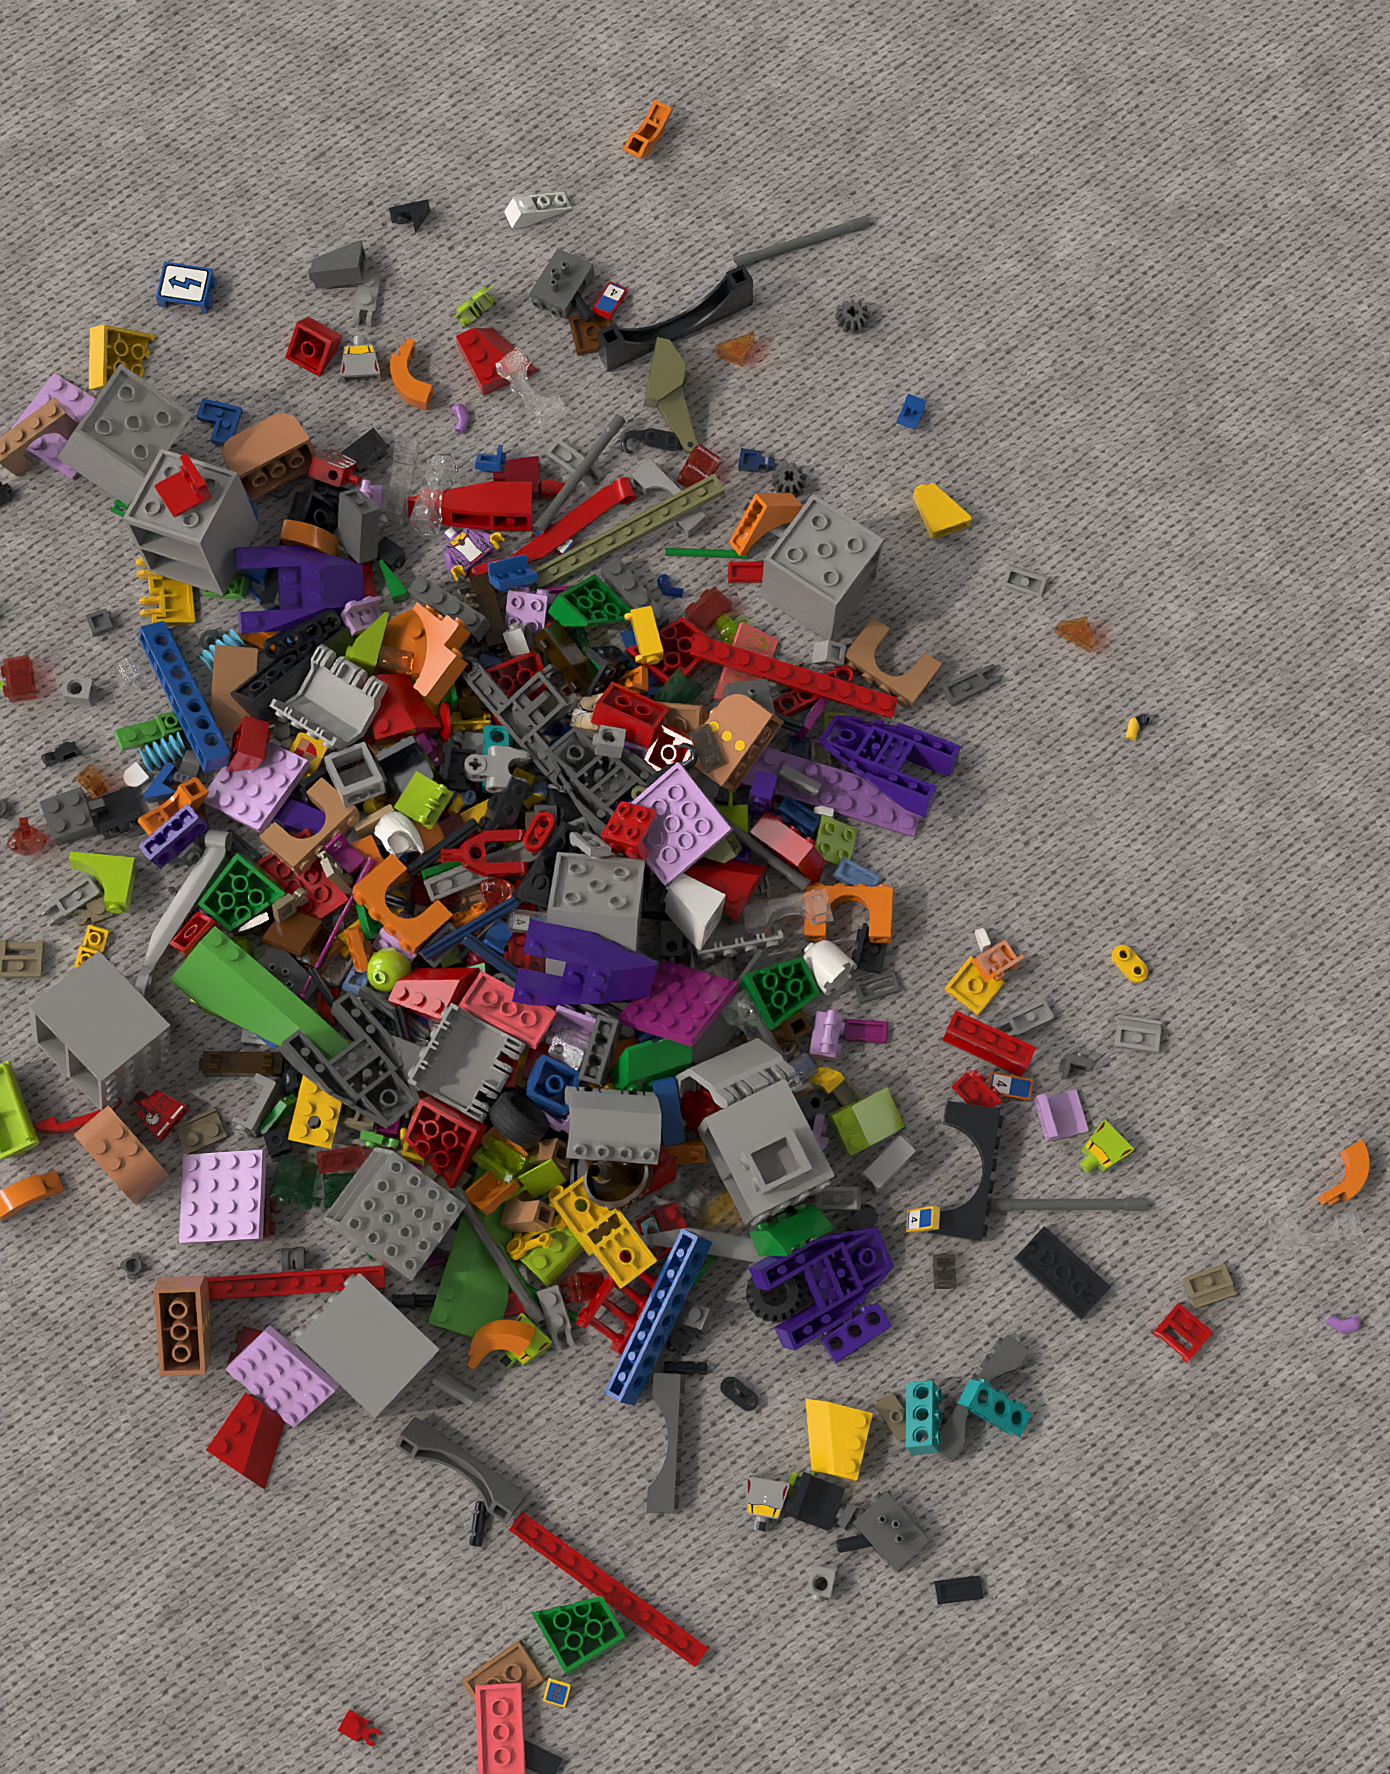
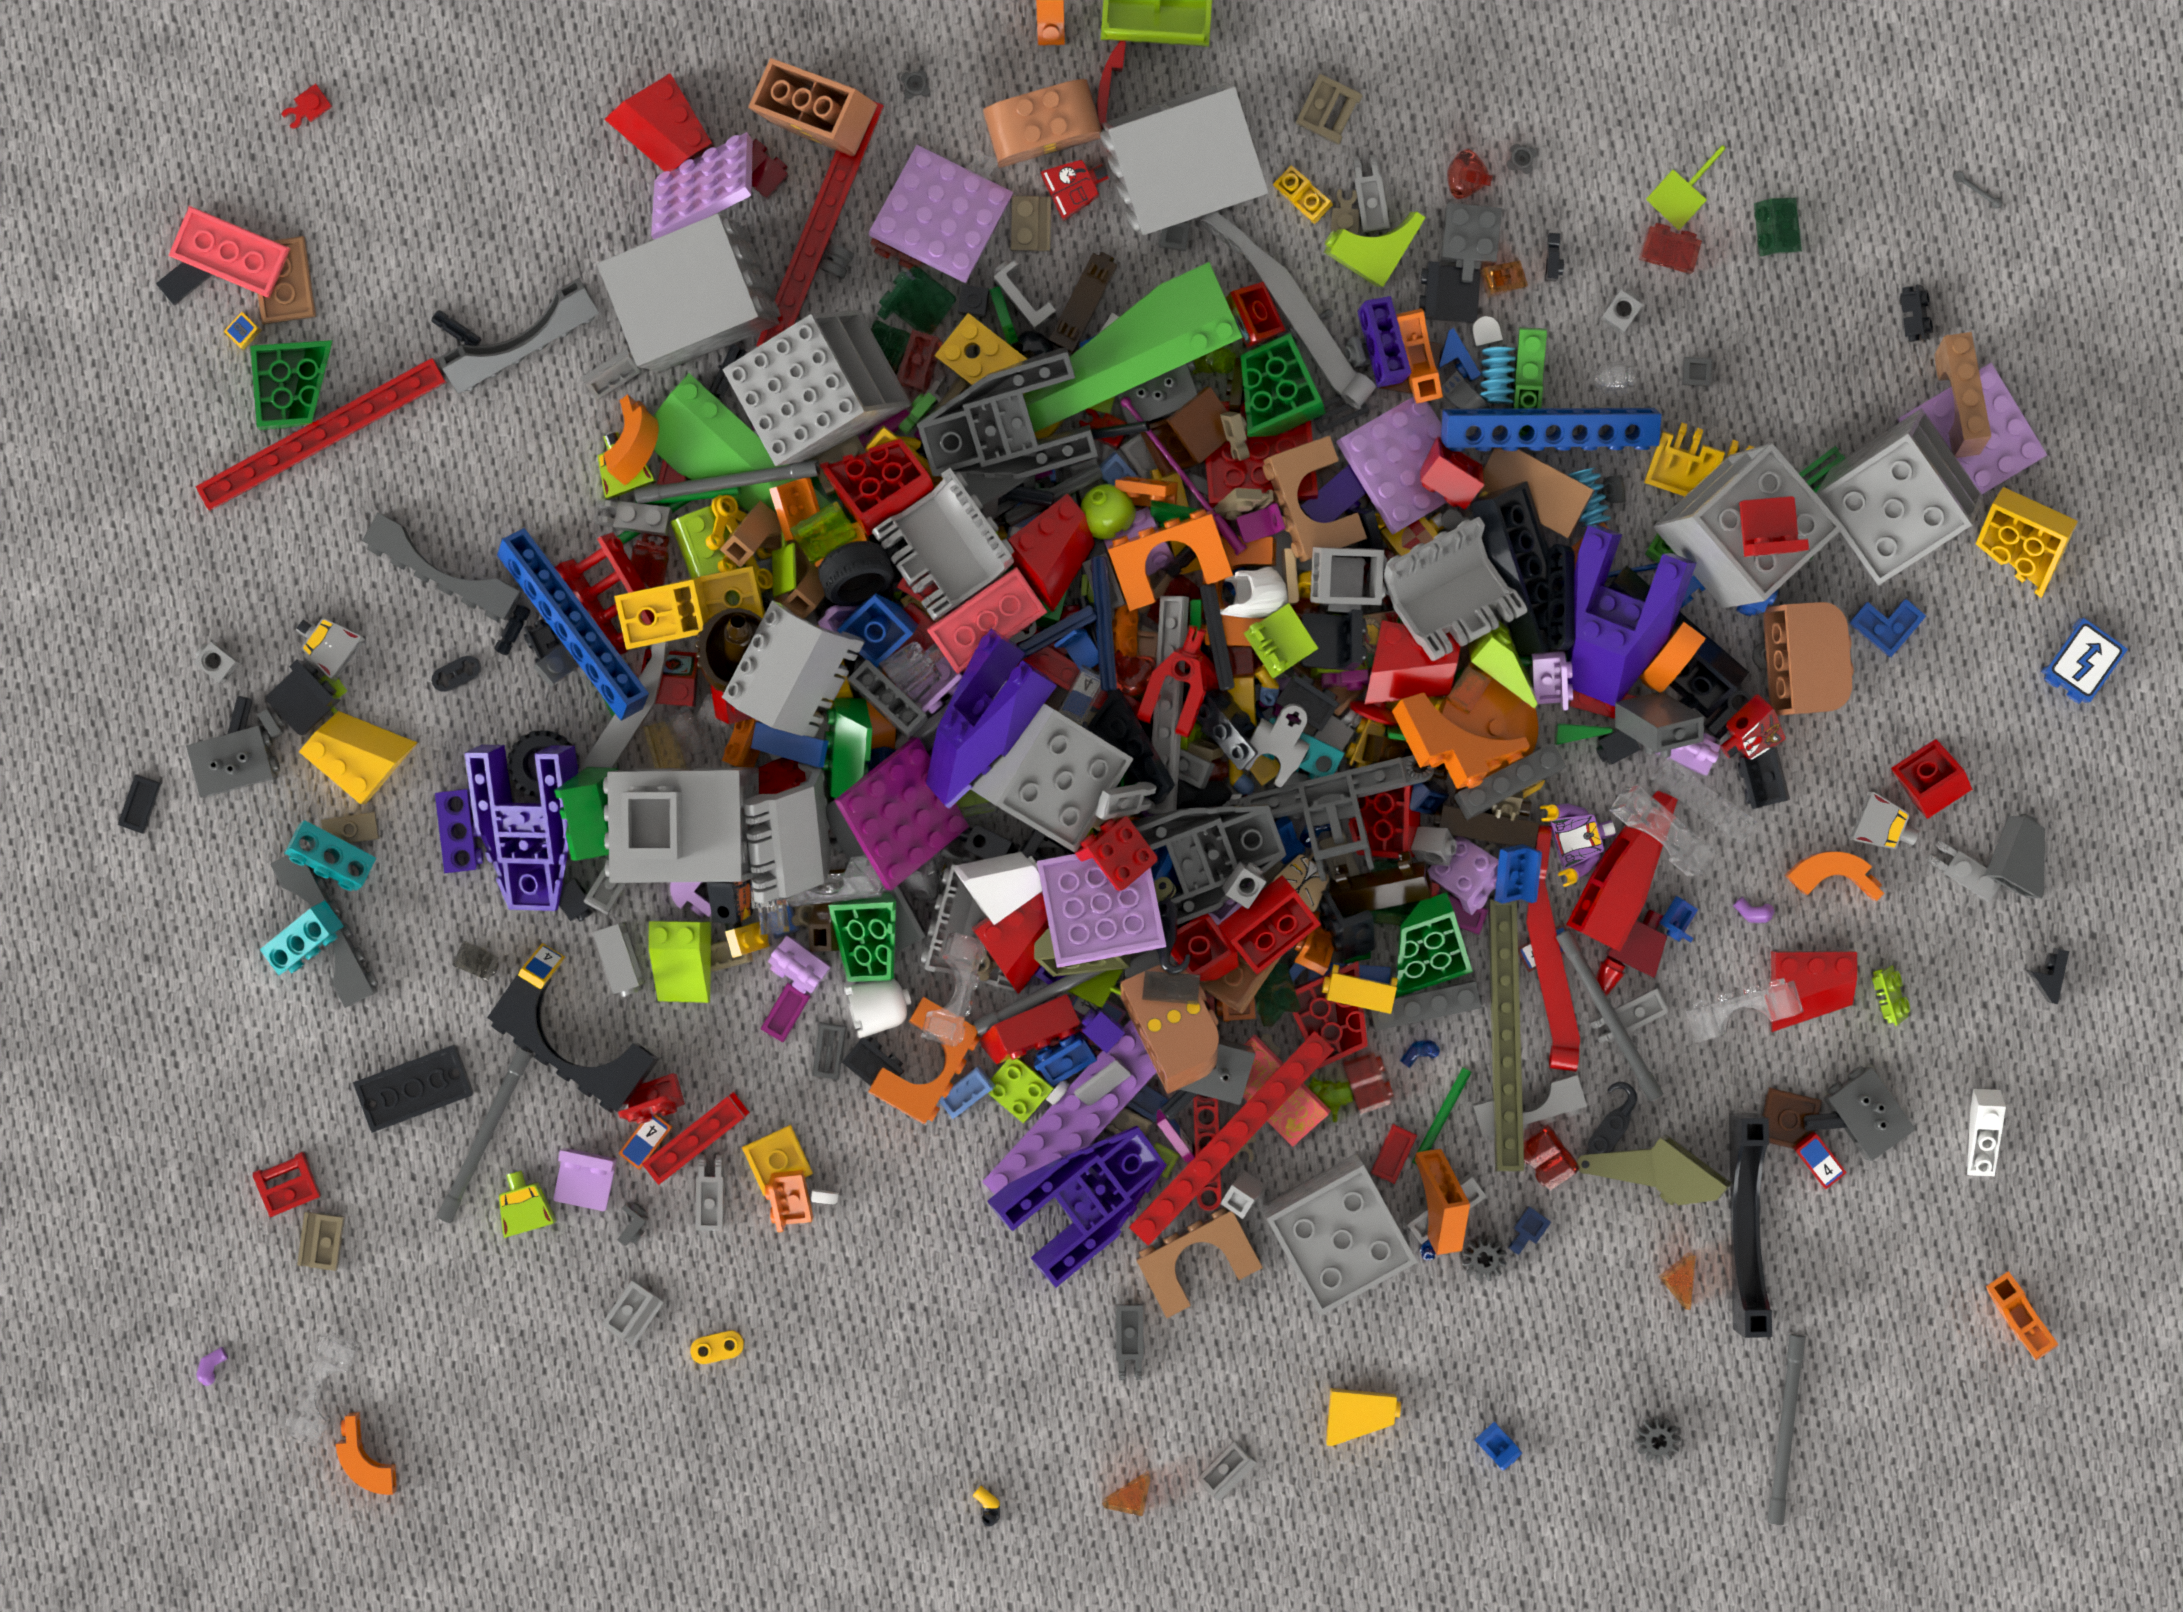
camera: 120 degrees right, 15 degrees up
red plate [523,812,556,853] -> none

